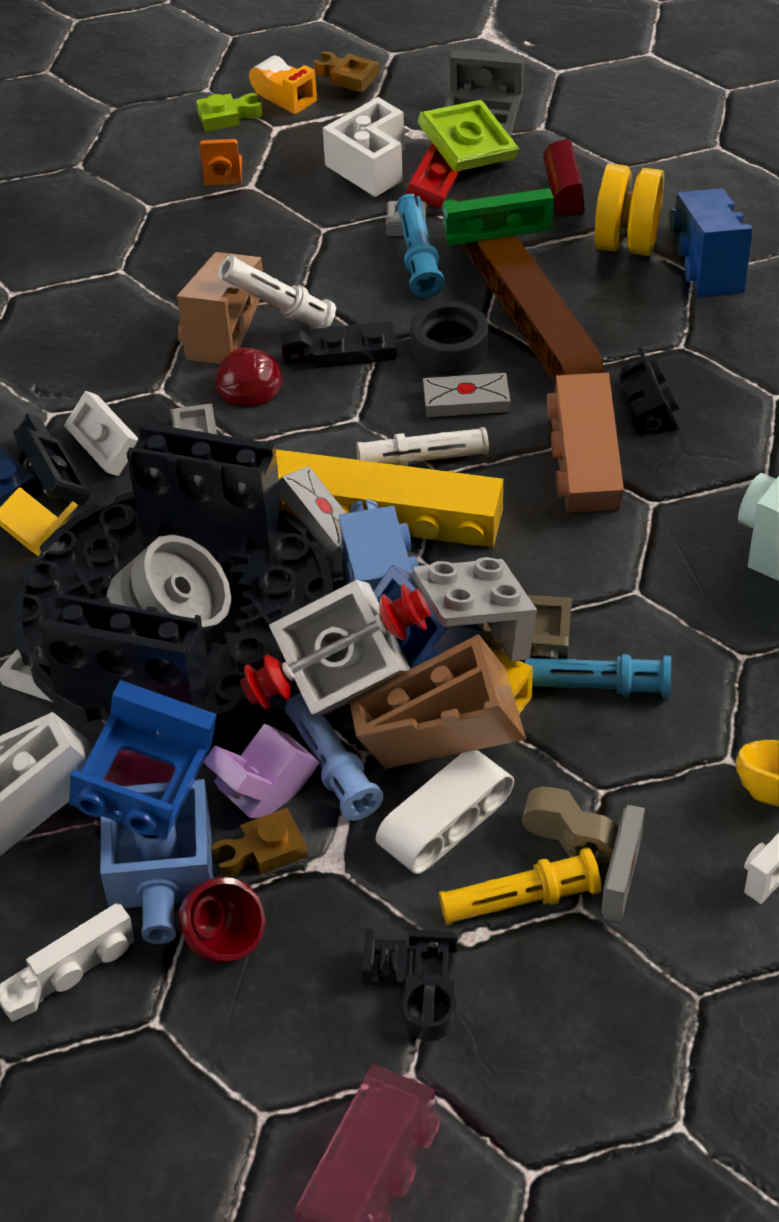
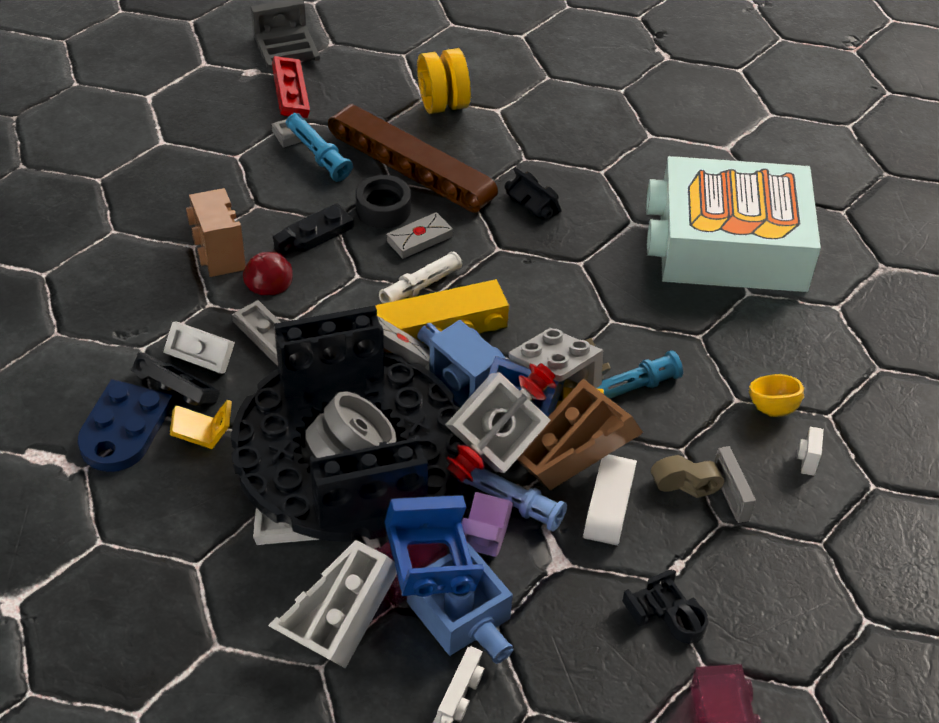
camera: 35 degrees left, 0 degrees up
dark red piece [179,877,265,963] -> none
lime plate [196,93,262,132] -> none
orange bracket [200,139,242,186] -> none
pearl gold plate [211,808,308,878] -> none
white pin [218,255,336,330] -> none
light orange leg [249,55,317,115] -> none
pearl gold plate [313,51,379,92] -> none
white brick [323,97,405,197] -> none
lime tile [417,100,519,172] -> none
yellow pin [439,848,602,925] -> none
green hinge [443,188,554,246] -> none
dark red brick [543,139,585,216] -> none
nougat wedge [547,372,624,513] -> none
blue wedge [669,188,753,297] -> none

